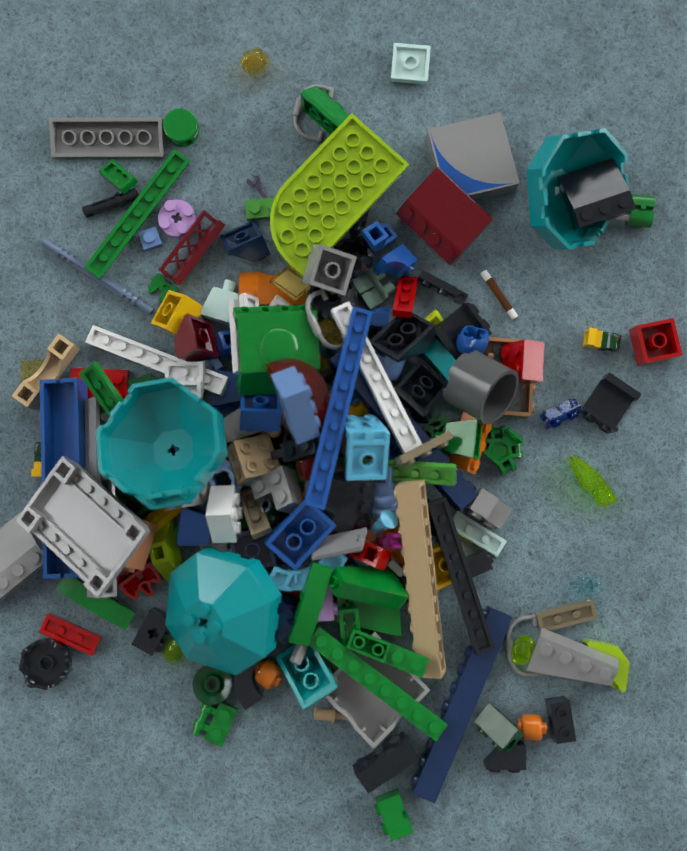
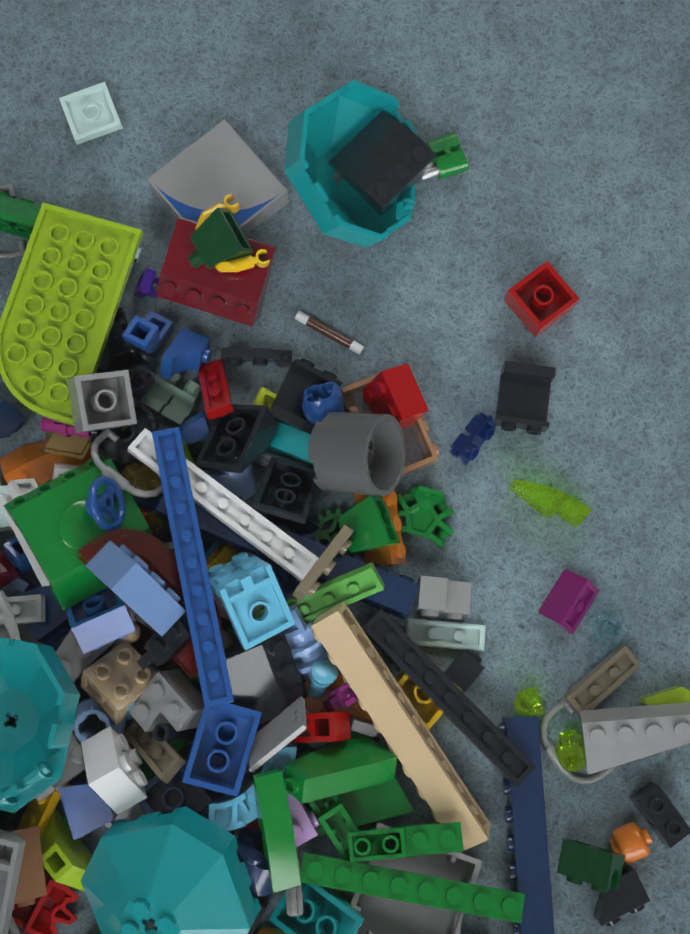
camera: 25 degrees left, 5 degrees down
leg [582,327,621,352] -> none
none -> dark pink pin [40,417,92,439]
none -> blue piece [85,476,126,531]
none -> dark purple tile [133,267,159,298]
none -> dark green torso [188,194,270,272]
none -> clear neon green piece [514,686,546,717]
none -> magenta panel [538,569,600,635]

